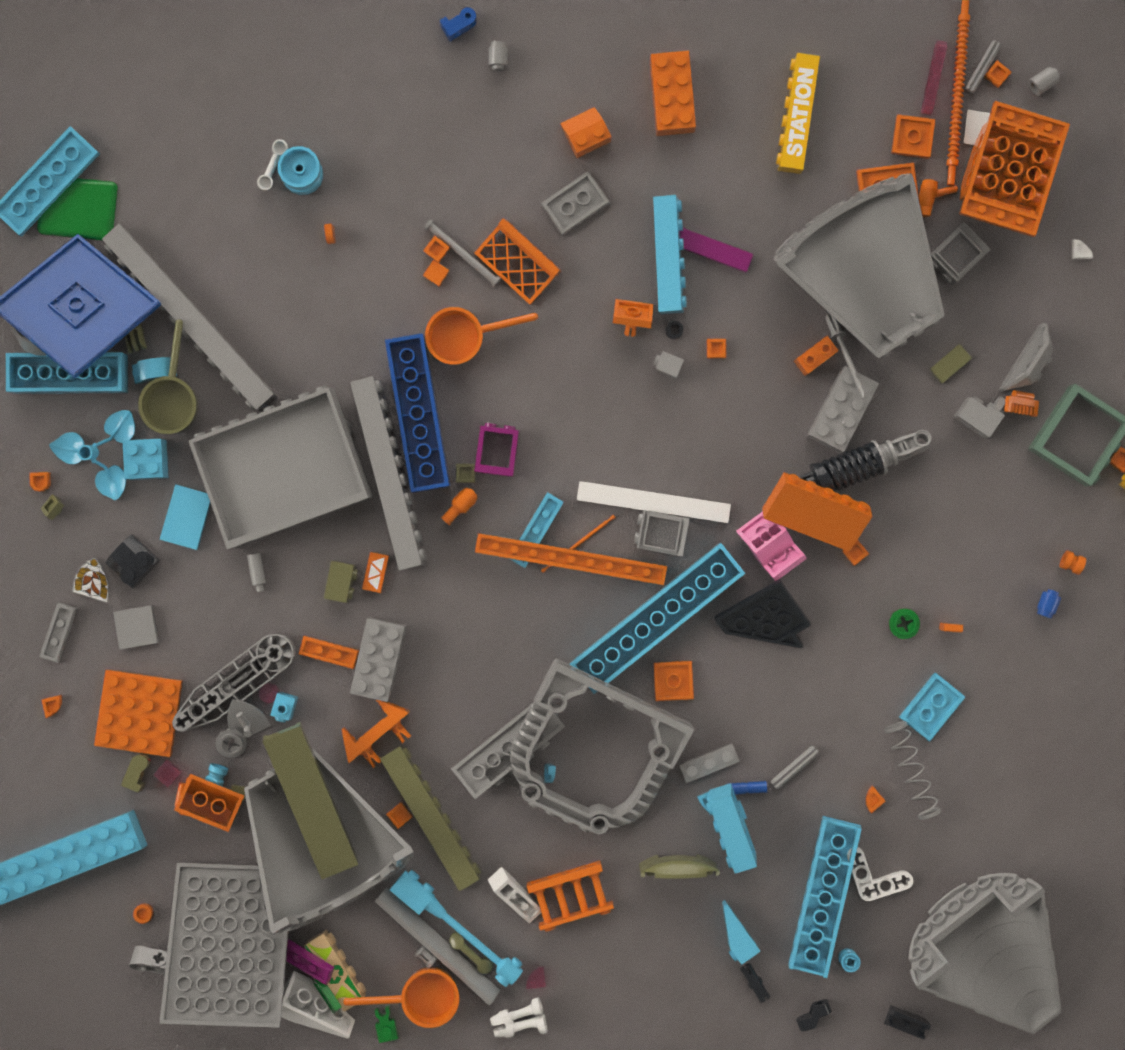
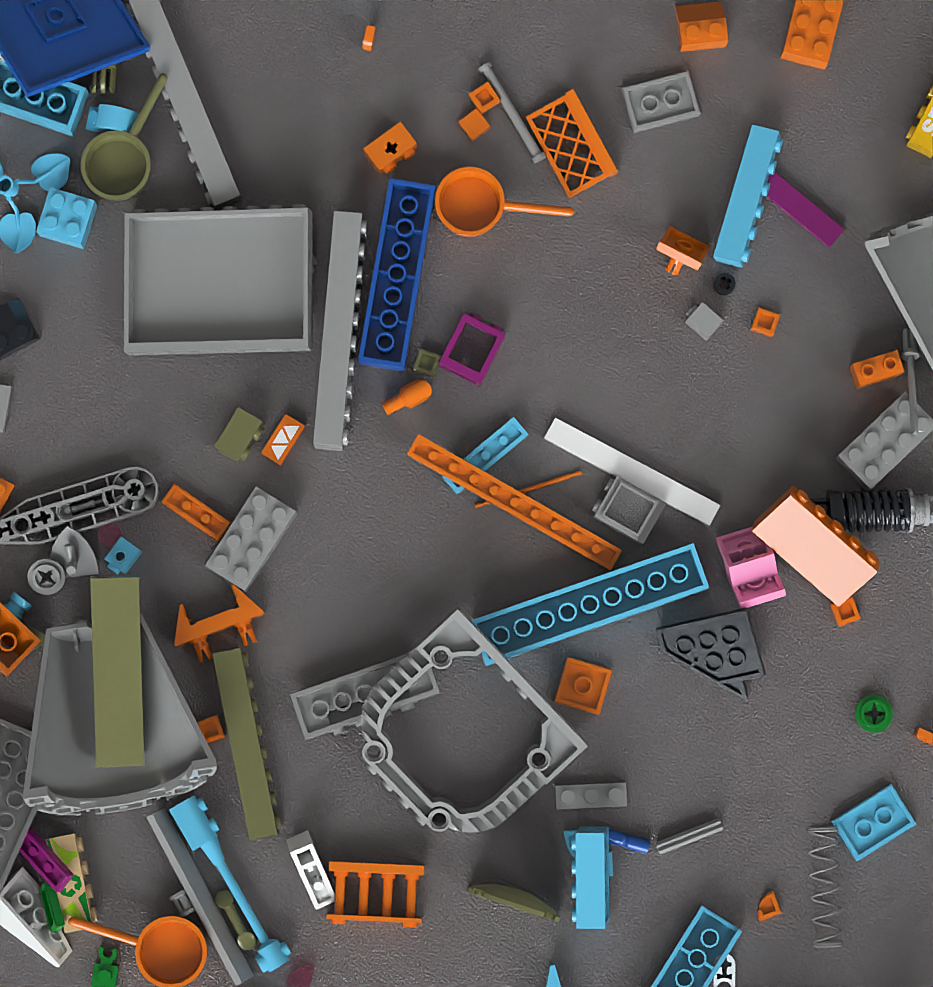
camera: 20 degrees right, 5 degrees down
medium azure tile [160,484,211,550] -> none
light grey cylinder [247,553,266,592] -> none
medium azure tile [544,764,556,783] -> none
none -> orange brick [363,121,417,175]

